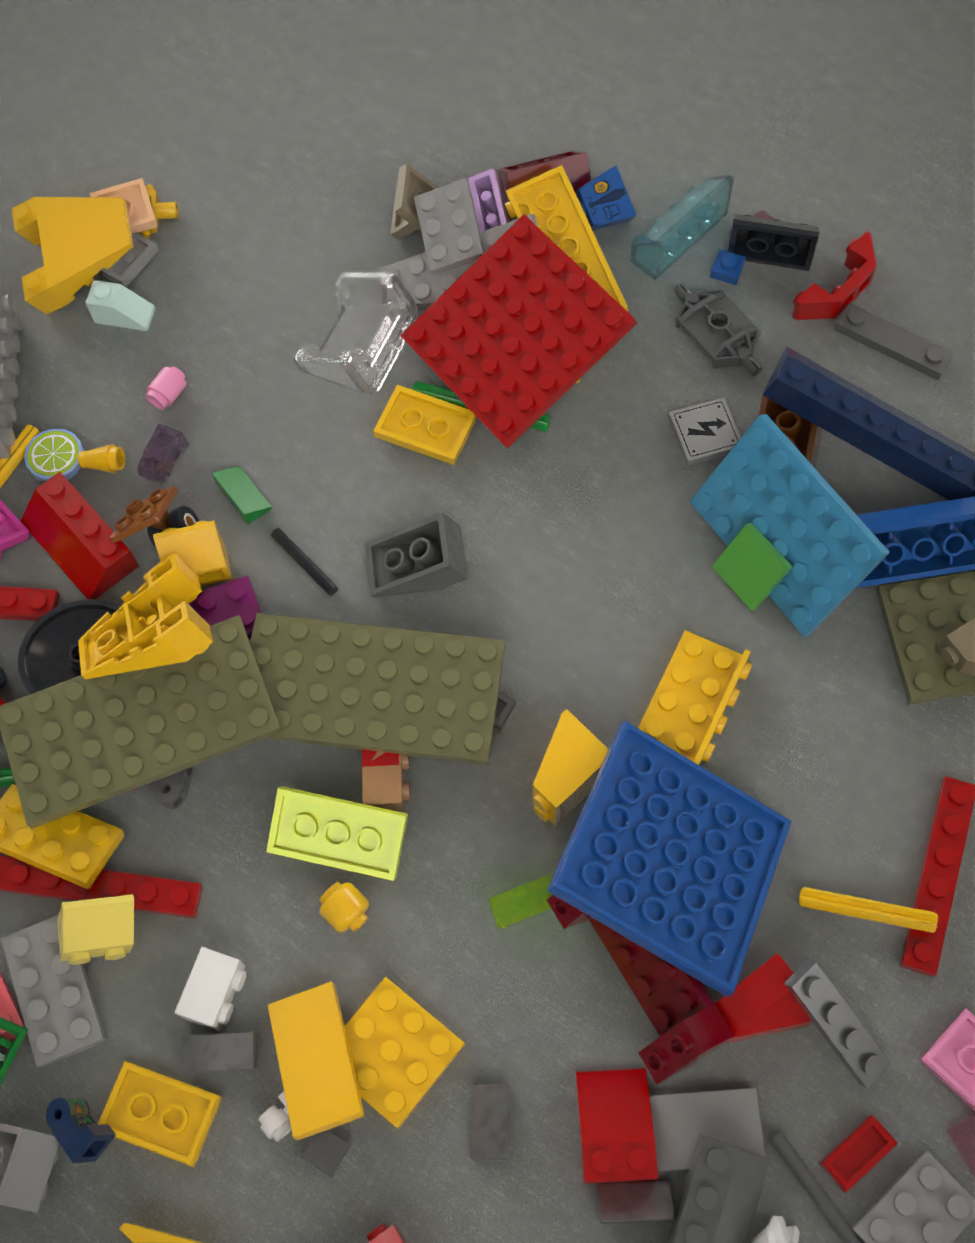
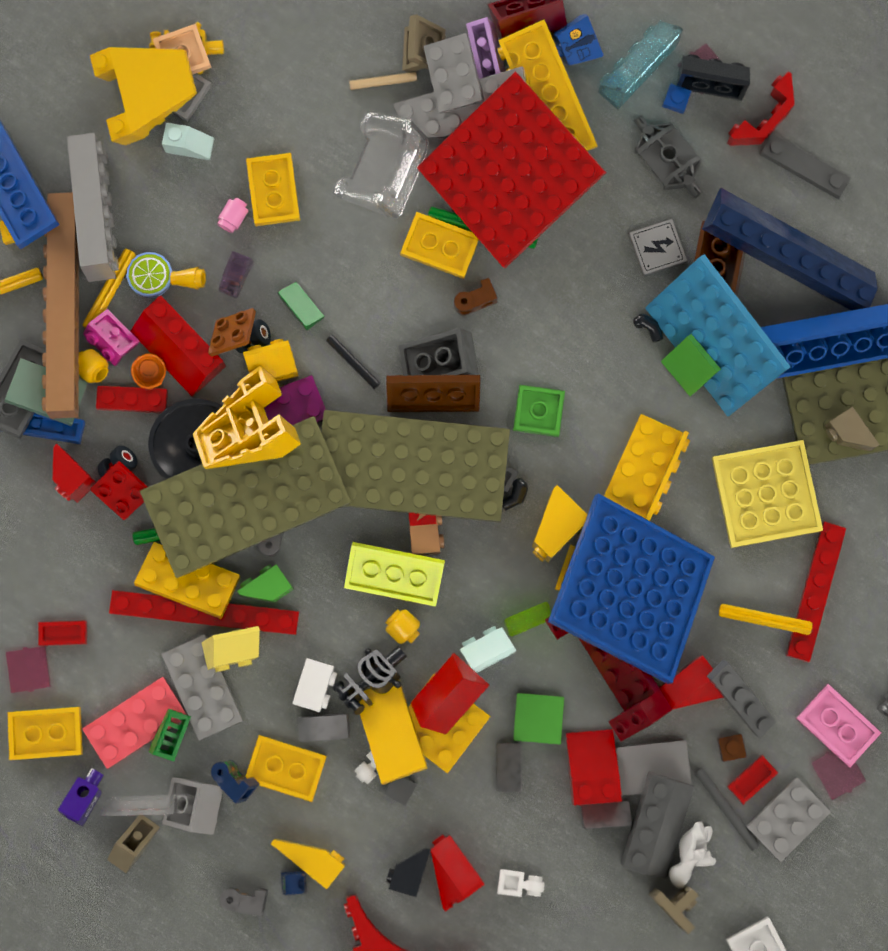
camera: 10 degrees left, 15 degrees up
none -> orange hair [131,353,166,389]
none -> bright green slope [237,564,294,603]
none -> yellow plate [246,153,300,226]
none -> black torso [333,646,407,715]
none -> tan bar [349,72,417,90]
none -> reddish brown plate [386,374,480,412]
none -> red slope [411,653,490,735]
none -> reddish brown leg [454,277,498,315]
none -> light aqua slope [460,626,516,673]
none -> black arm [502,478,528,511]
none -> bright green tile [513,385,565,437]
none -> bright green tile [513,693,564,745]
none -> black arm [633,314,664,343]
none -> light yellow plate [712,440,823,548]
none -> reddish brown plate [717,734,747,762]

